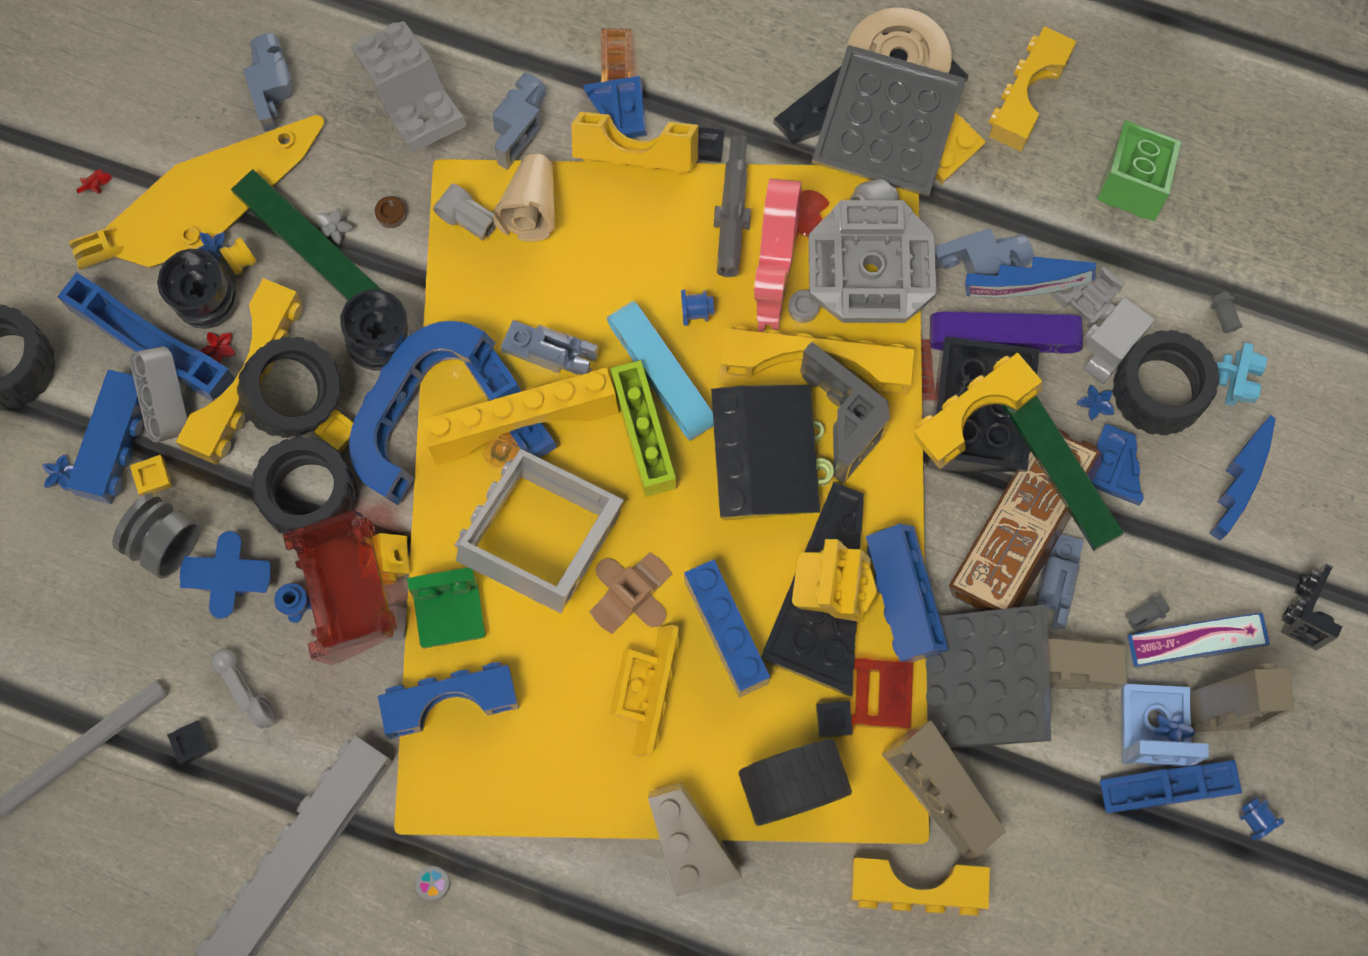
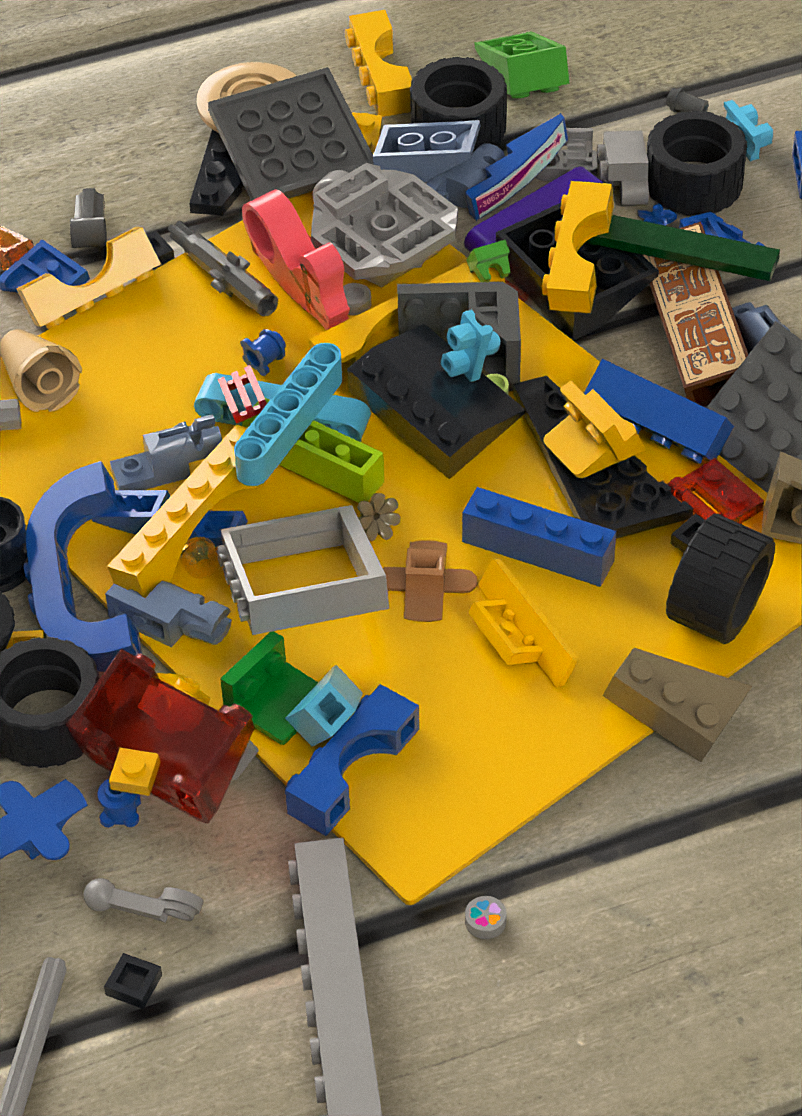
camera: 40 degrees left, 25 degrees down
none -> dark grey piece [70,188,107,248]
none -> sand blue plate [105,581,232,648]
none -> yellow plate [109,748,160,796]
none -> tile [218,365,267,423]
none -> medium azure beam [234,343,342,486]
none -> medium azure slope [285,665,363,747]
none -> dark tan plant [357,493,400,541]
none -> sand blue slope [373,120,481,183]
none -> black tyre [410,57,507,152]
none -> medium azure hips [441,309,500,382]
none -> bright green tile [466,240,510,282]

